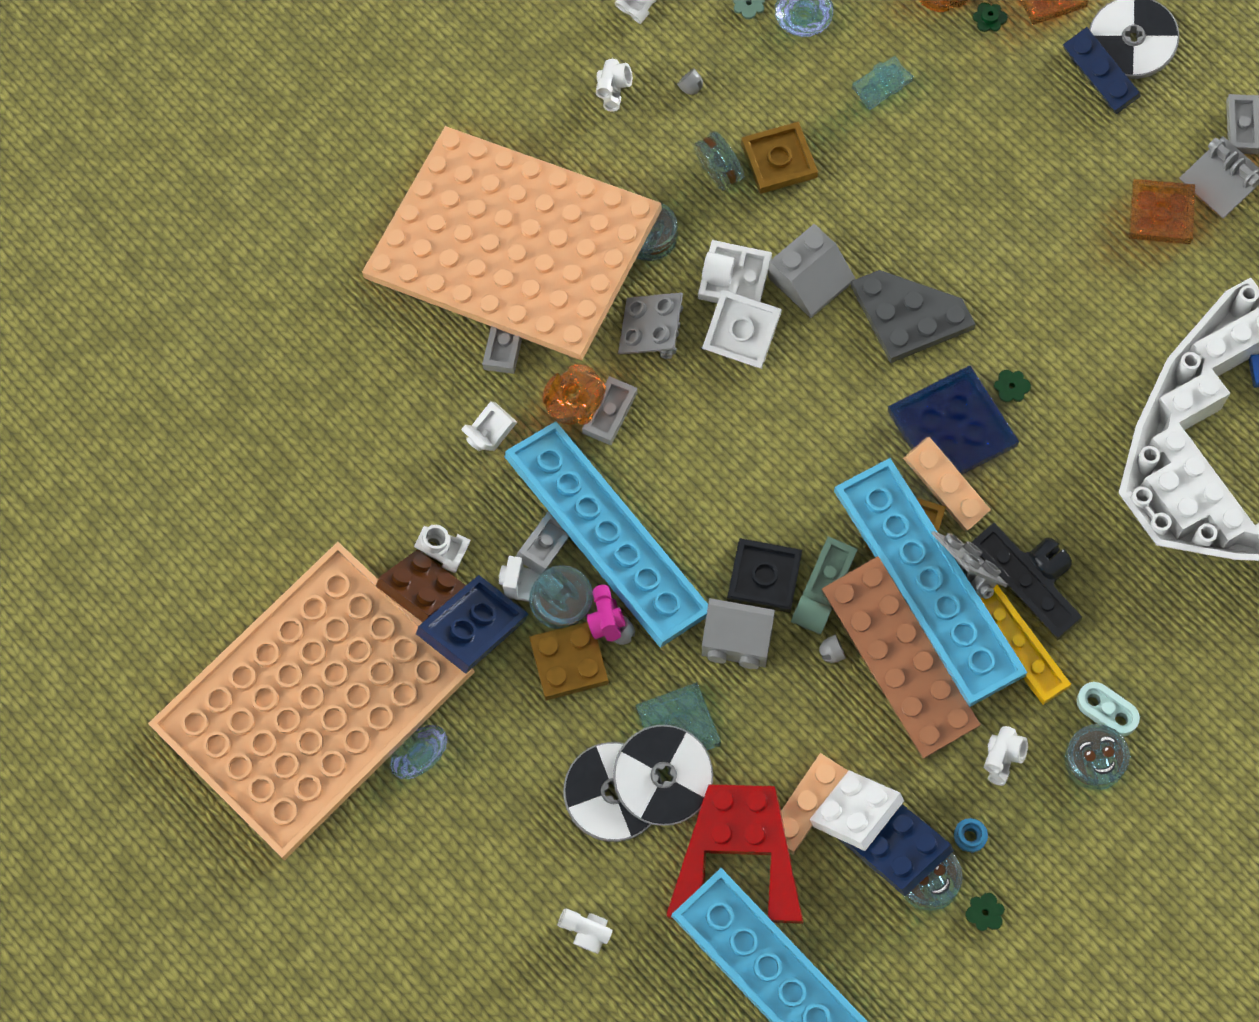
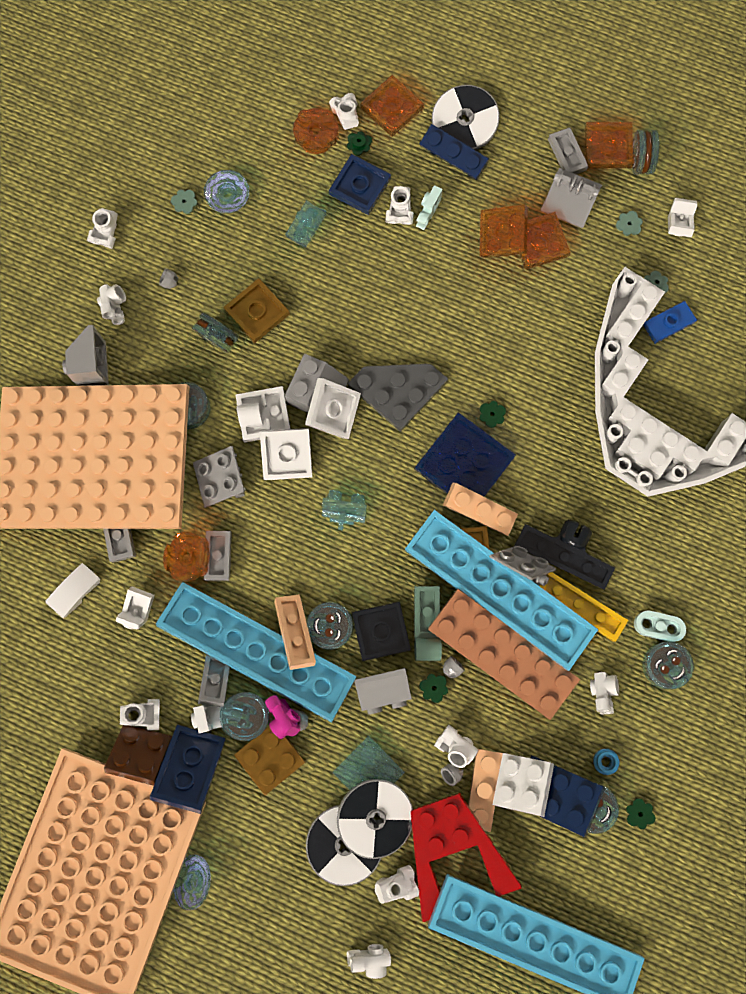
camera: 25 degrees left, 10 degrees up
none -> white slope [46,563,100,619]
none -> light grey slope [62,325,109,386]
none -> light nougat plate [274,594,316,670]
none -> white plate [305,378,361,439]
none -> clear light blue head [307,602,353,650]
none -> clear light blue hips [322,490,367,531]
none -> dark blue plate [329,154,391,215]
none -> white plate [375,865,419,904]
none -> white plate [385,186,414,225]
none -> light aqua plate [416,185,442,230]
none -> dark green plant [419,674,448,703]
none -> white plate [434,725,478,768]
none -> light grey hinge [441,763,463,786]
none -> clear orange plate [480,204,528,258]

